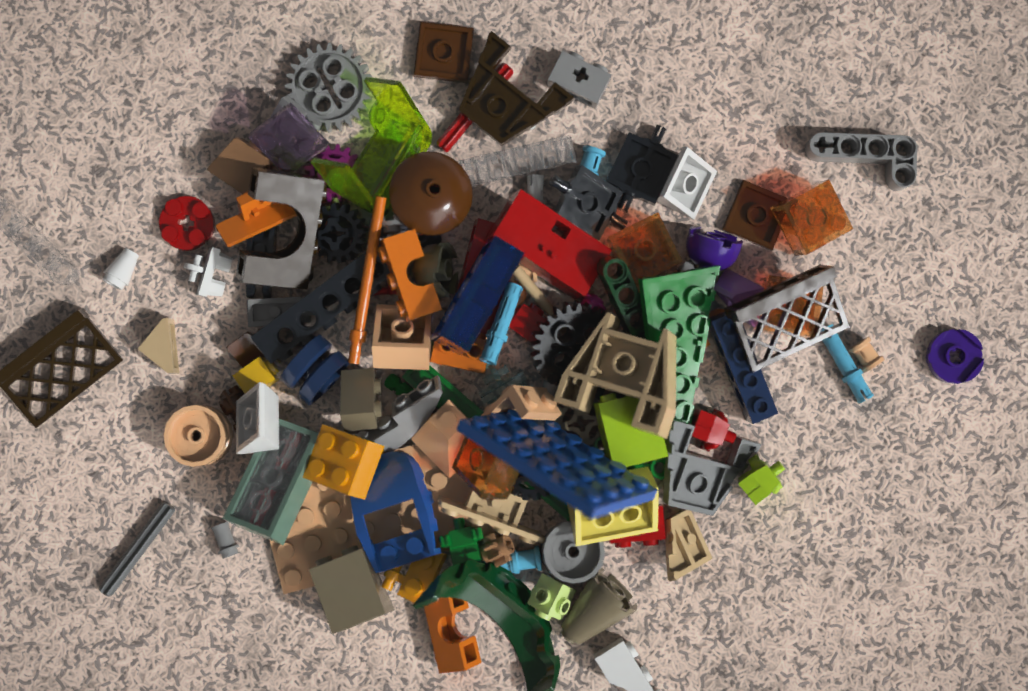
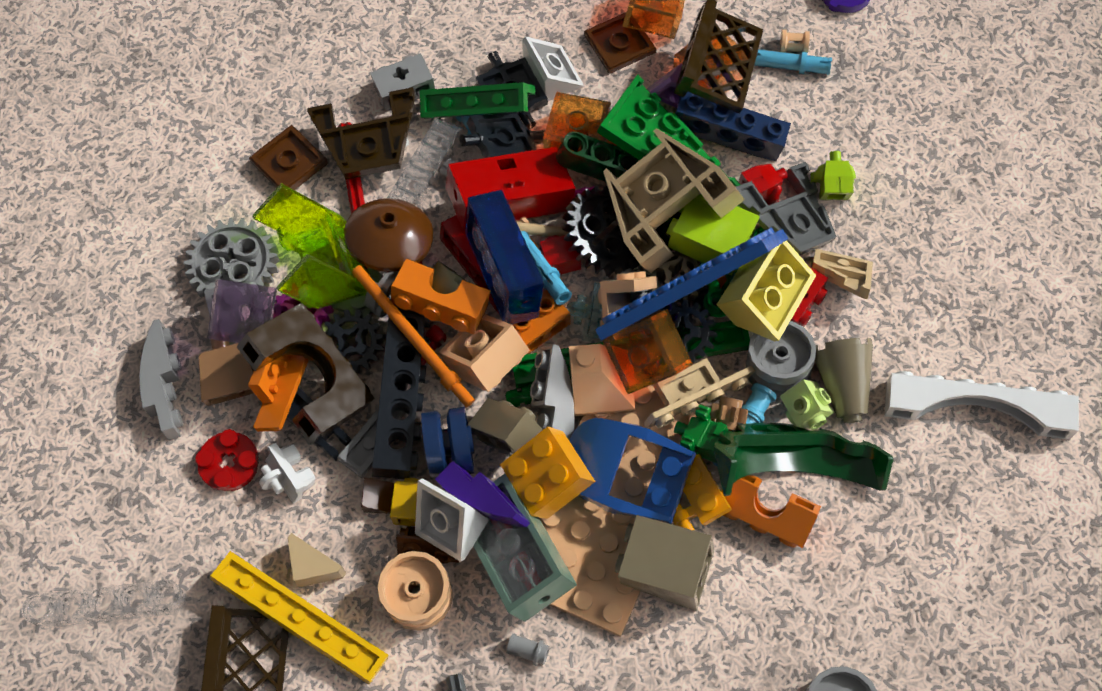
camera: 50 degrees left, 20 degrees down
white cone [102,248,139,290] -> none
dark purple cylinder [686,226,743,270] -> none
none -> light grey slope [139,319,183,440]
none -> yellow plate [210,551,388,685]
none -> green fence [420,82,535,119]
none -> dark purple slope [435,461,530,528]

